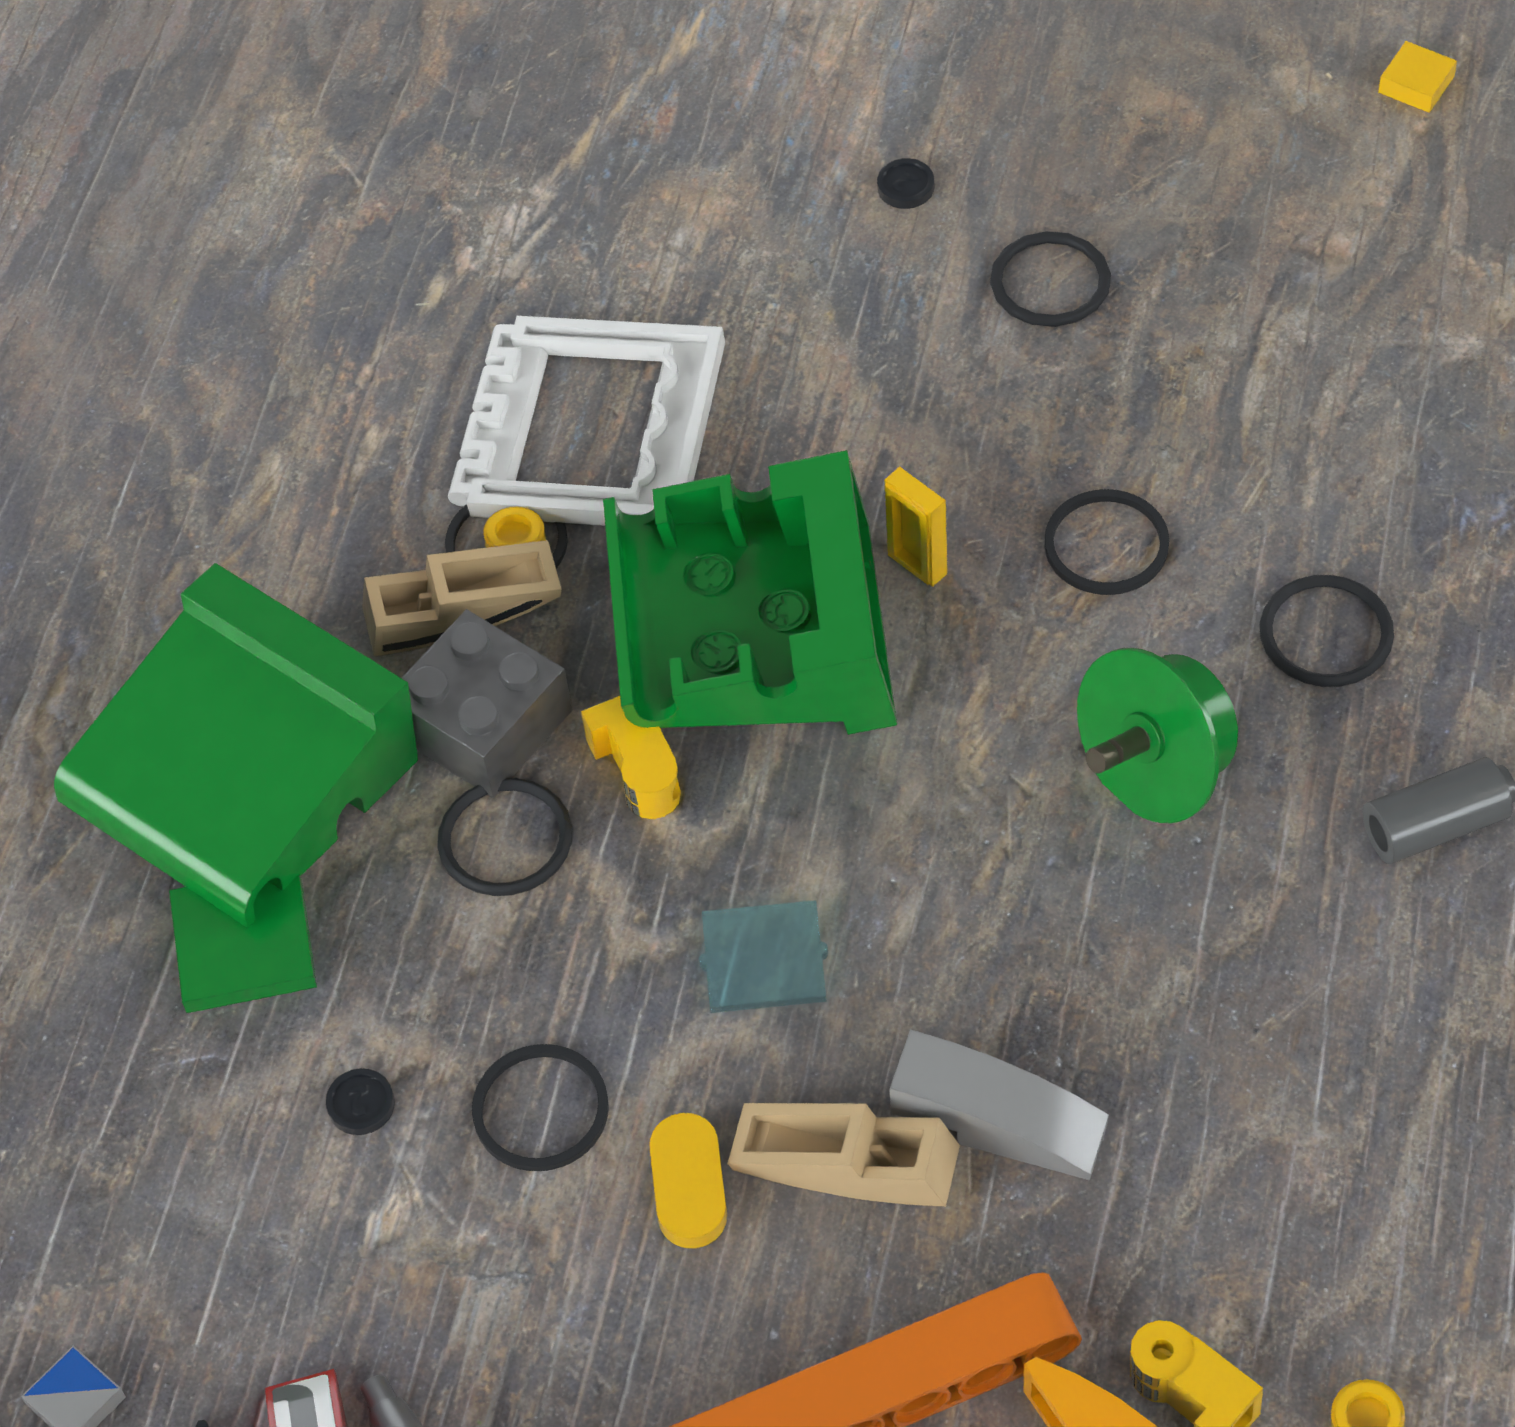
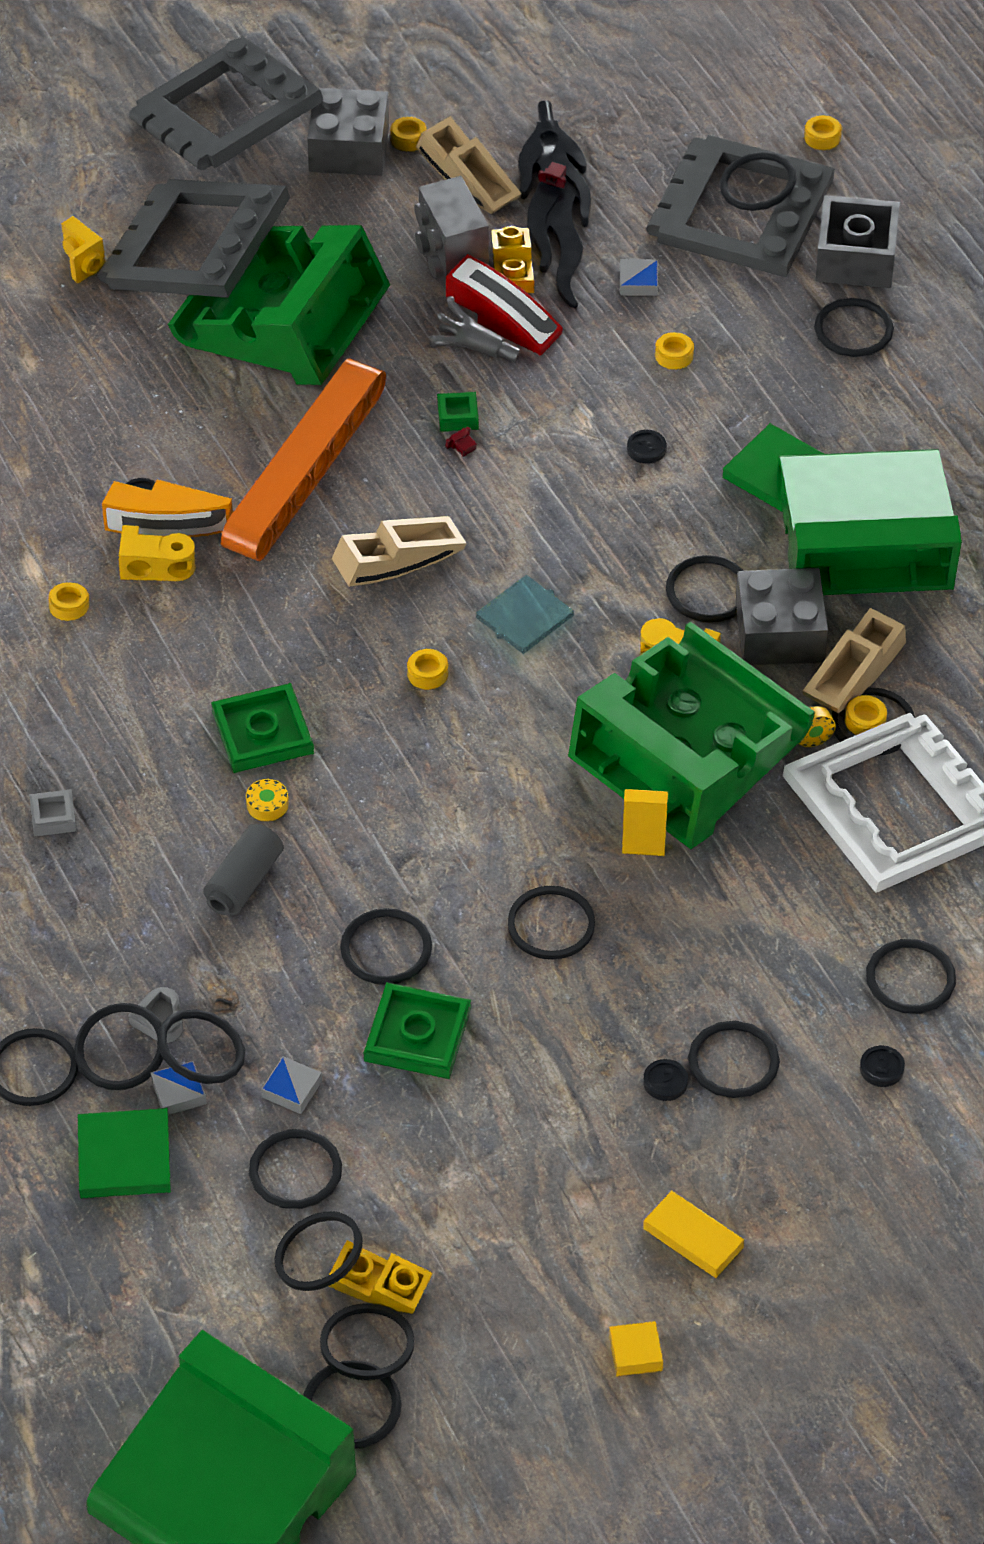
camera: 135 degrees right, 5 degrees down
black piece [472,1044,609,1171] -> none
yellow tile [649,1113,727,1249] -> none
light grey slope [890,1029,1109,1180] -> none
green piece [1077,648,1238,823] -> none
none -> green tile [211,683,314,773]
none -> yellow tile [246,779,289,821]
none -> green tile [363,982,471,1079]
none -> yellow tile [407,649,448,690]
none -> green tile [437,392,479,432]
none -> dark red piece [445,427,477,457]
none -> black piece [643,1059,688,1101]
none -> yellow tile [643,1190,744,1278]
none -> yellow tile [655,332,694,370]
none -> yellow tile [799,706,836,747]
none -> black piece [866,939,956,1014]

